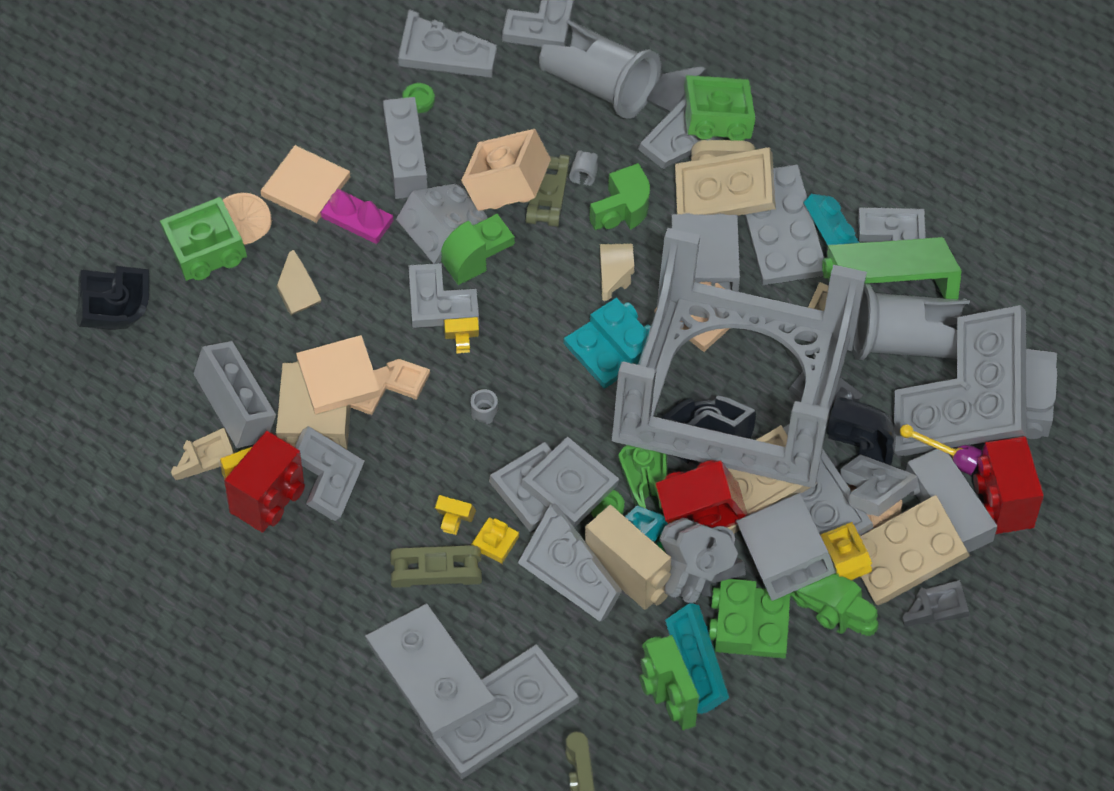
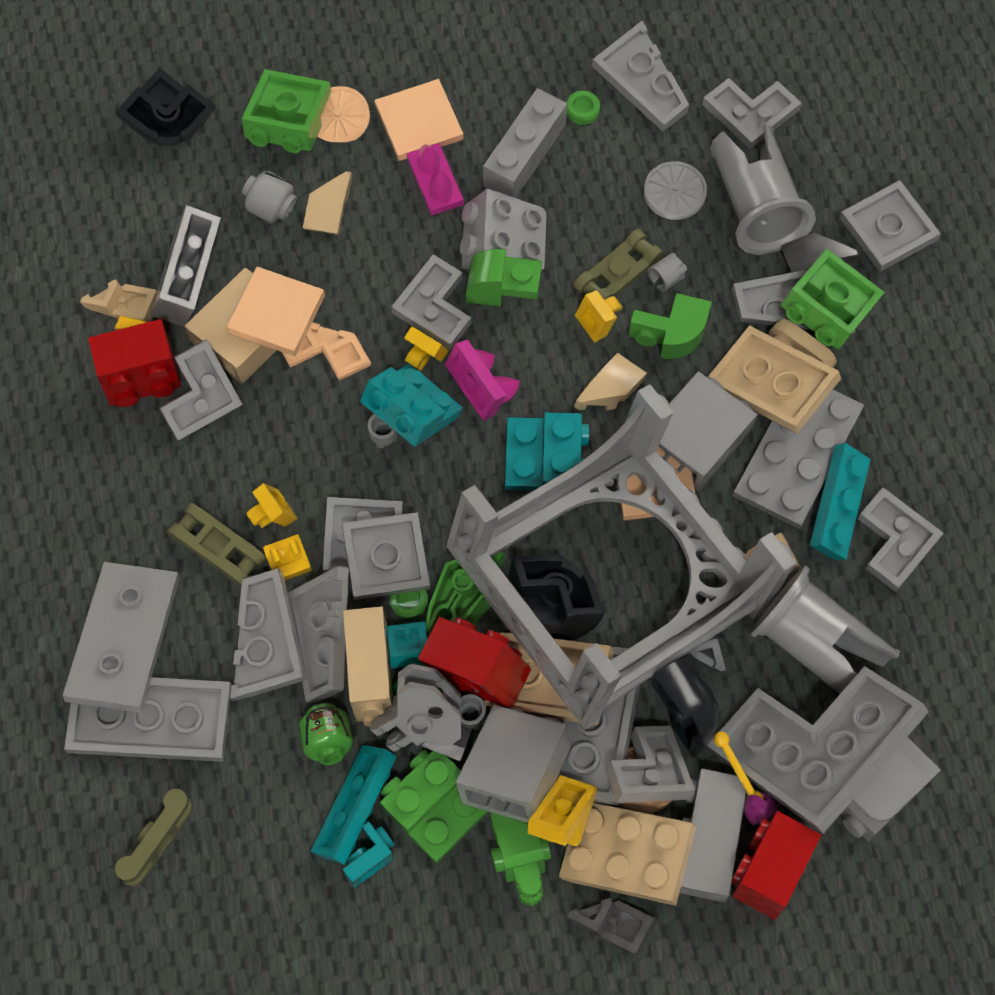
camera: 40 degrees right, 10 degrees up
light nougat brick [461,129,551,211] -> none
bright green plate [639,635,699,731] -> none
bright green panel [822,237,961,299] -> none
none -> light grey wing [230,568,307,701]
none -> light grey head [242,171,297,224]
none -> bright green head [299,703,354,765]
none -> teal bracket [343,821,395,889]
none -> teal plate [360,364,463,447]
none -> dark pink tile [445,339,520,421]
none -> yellow tile [575,290,623,343]
none -> light grey wheel [644,161,707,220]
none -> light grey plate [839,180,941,272]

